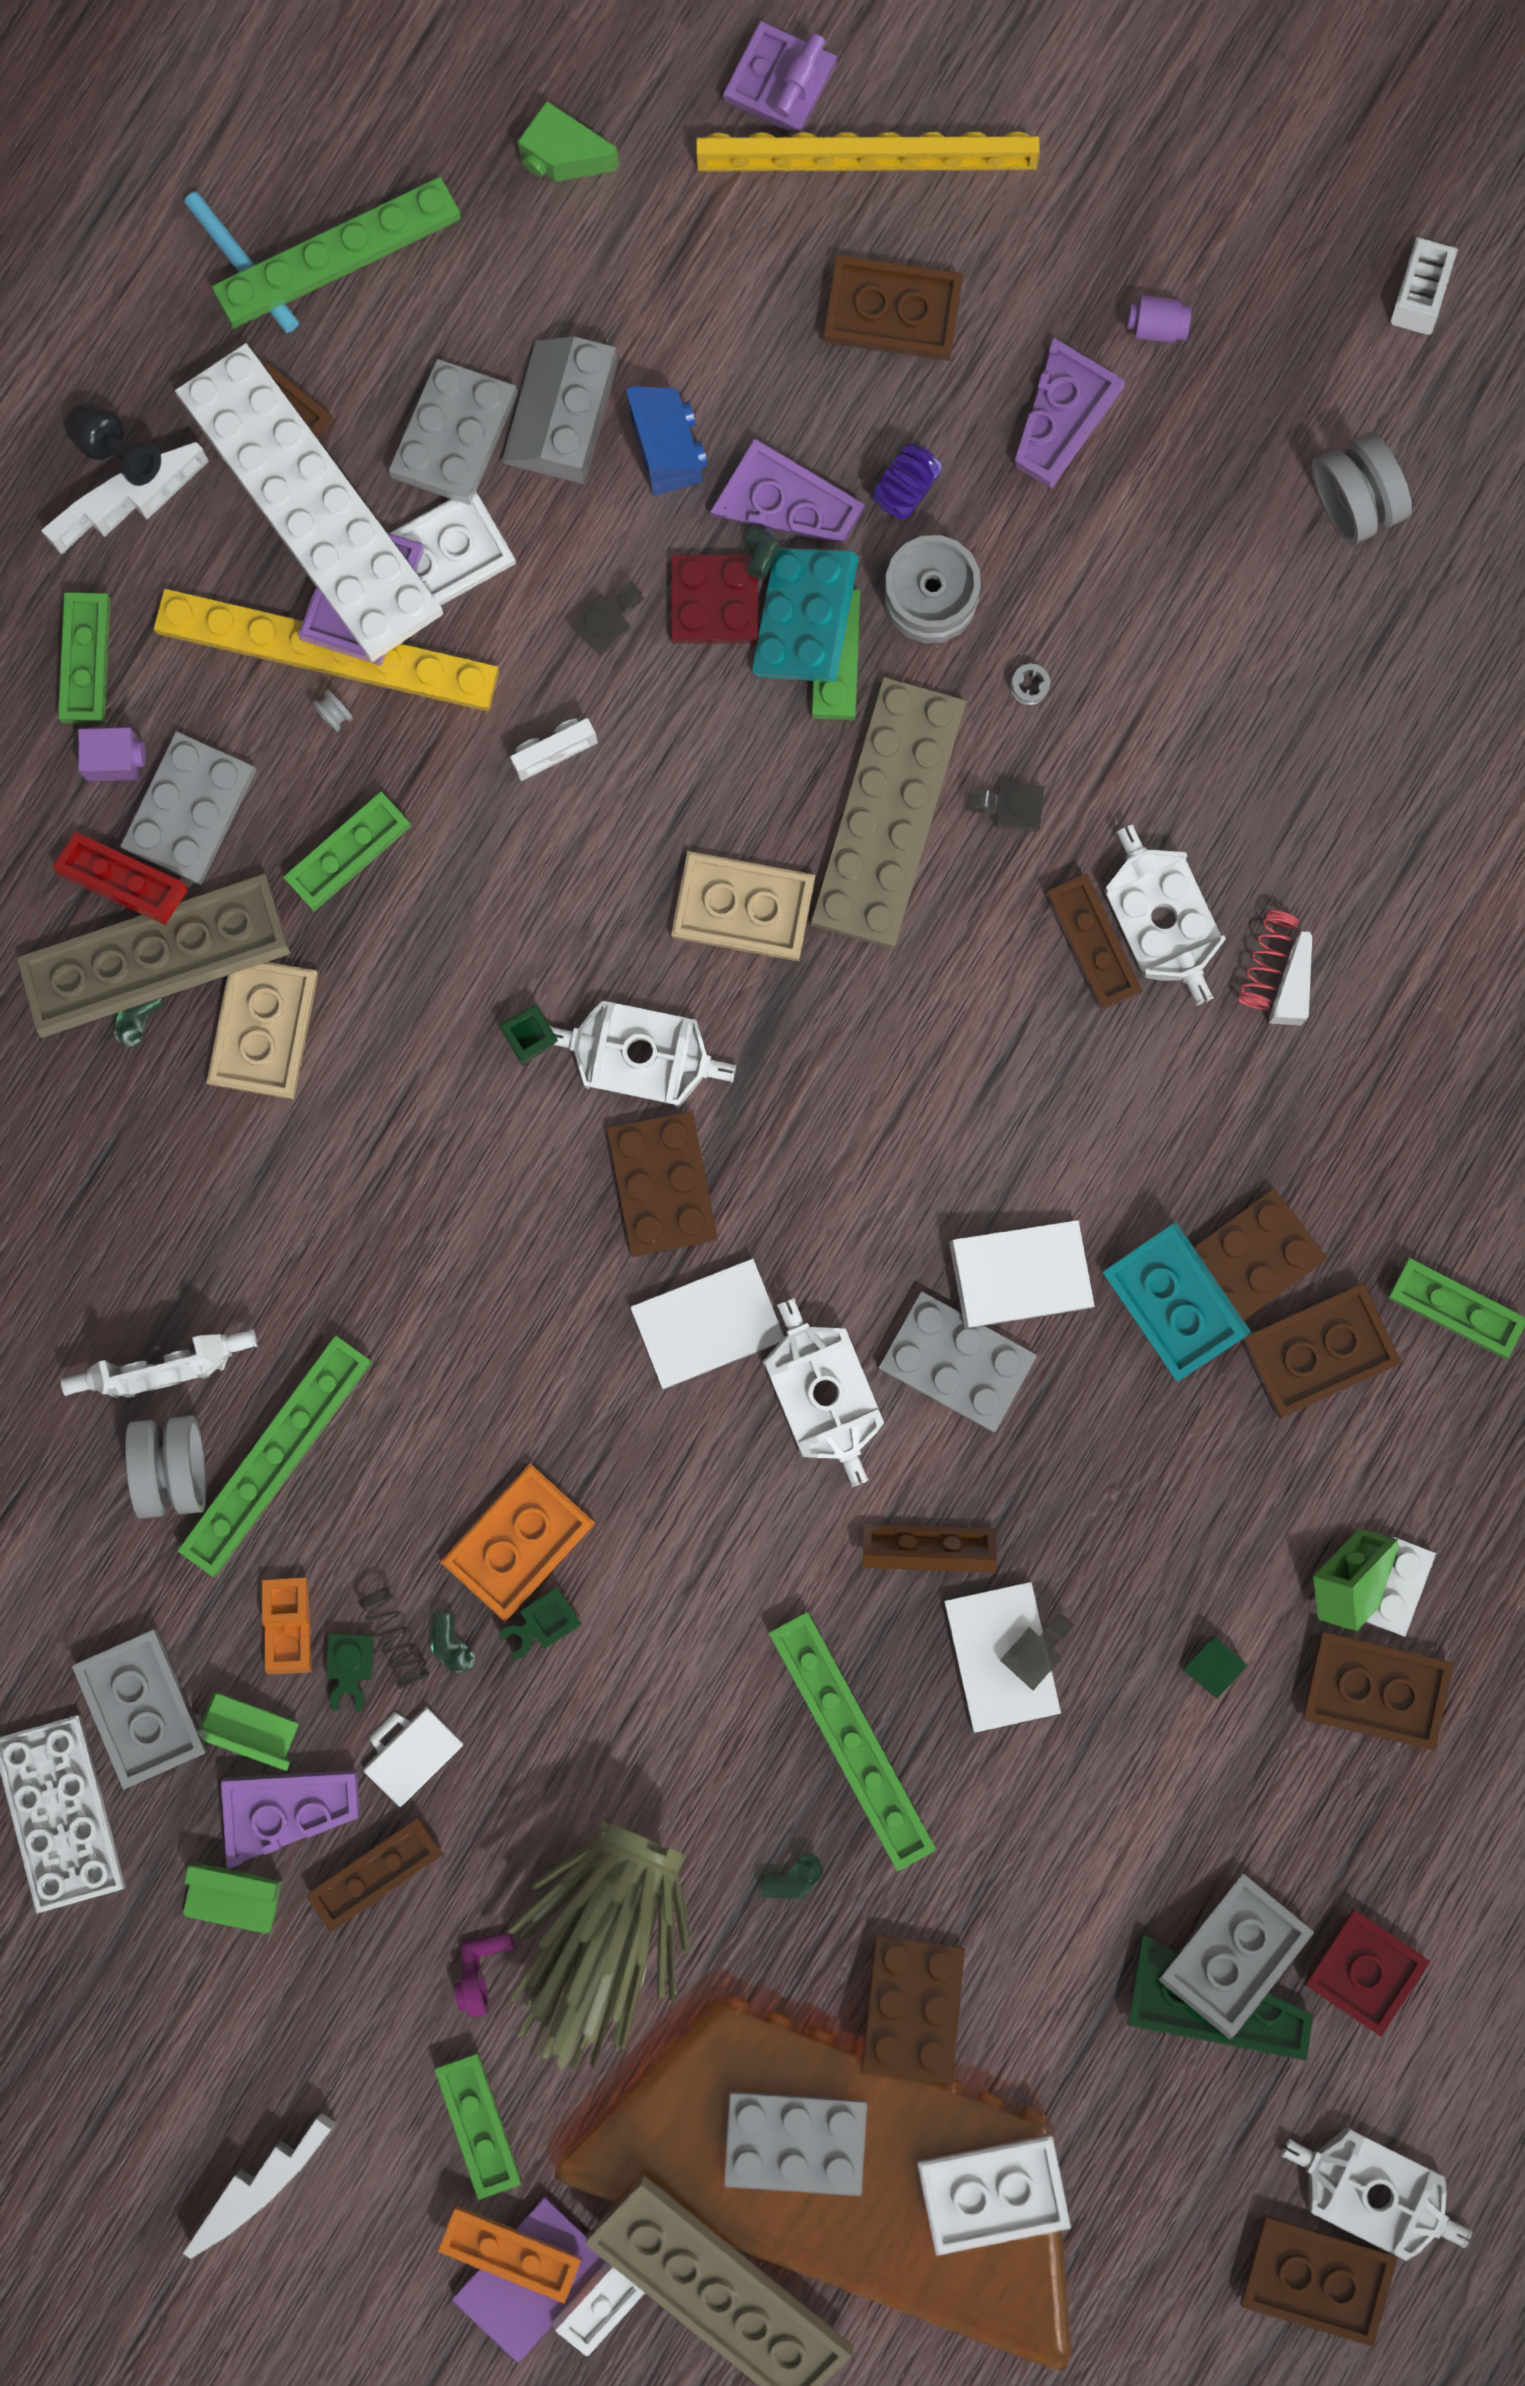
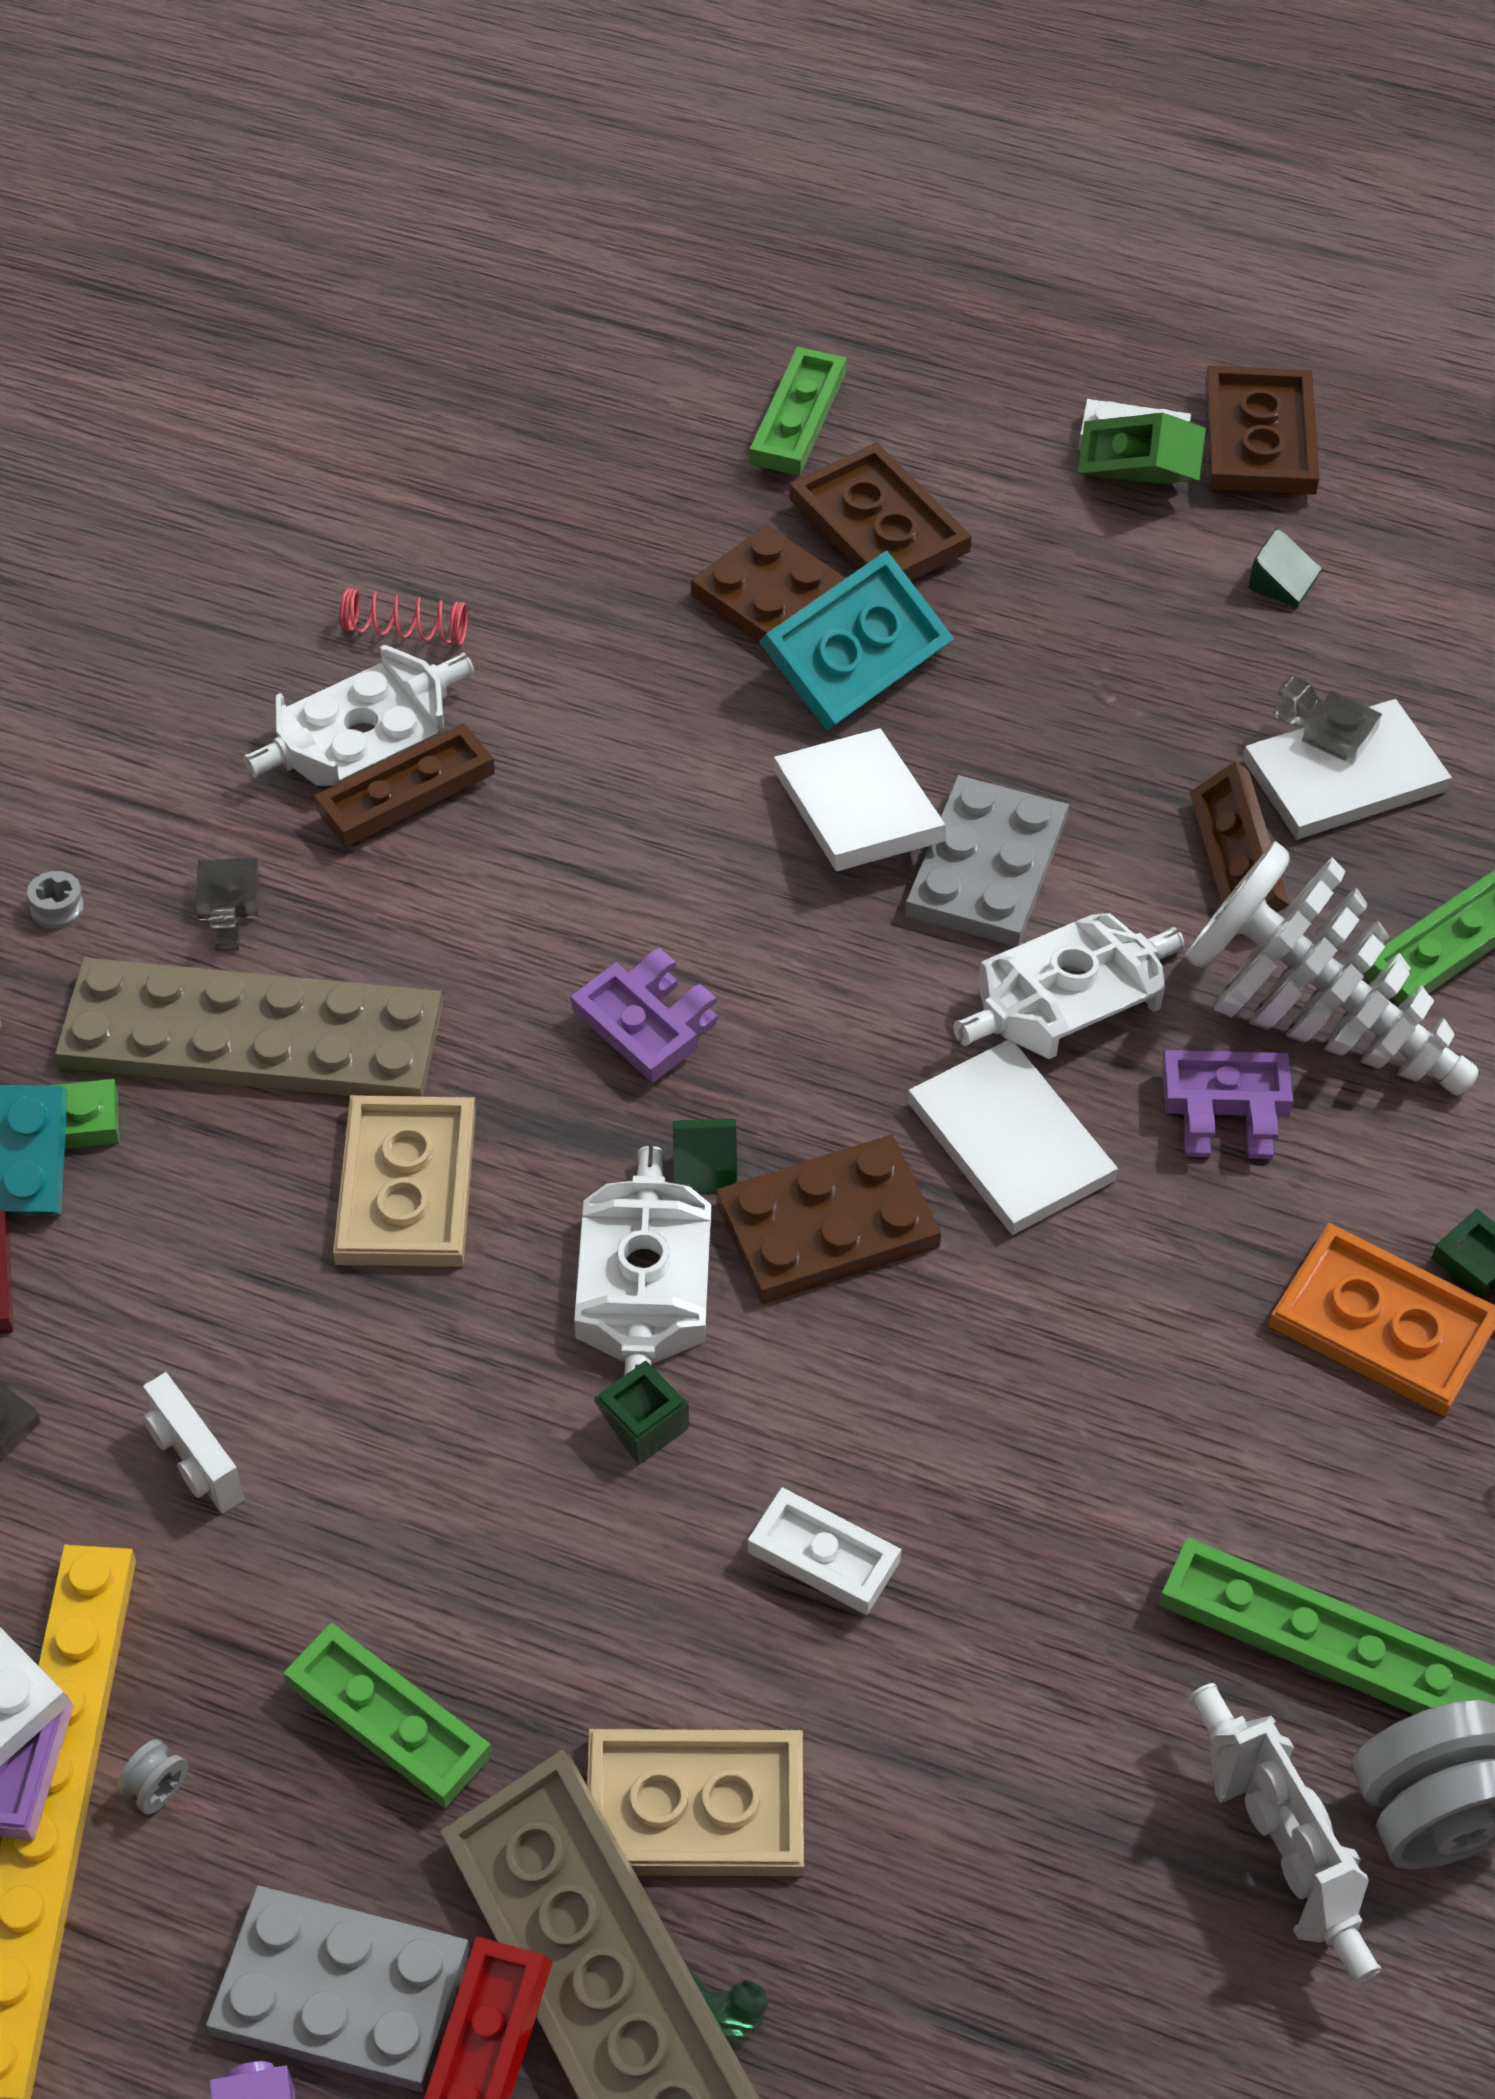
camera: 105 degrees left, 30 degrees down
white slope [1269,931,1312,1025] -> none
none -> medium lavender plate [570,948,718,1083]
none -> dark green slope [673,1119,737,1194]
none -> white plate [748,1487,902,1615]
none -> medium lavender plate [1162,1050,1293,1159]
none -> white plant [1183,841,1478,1096]

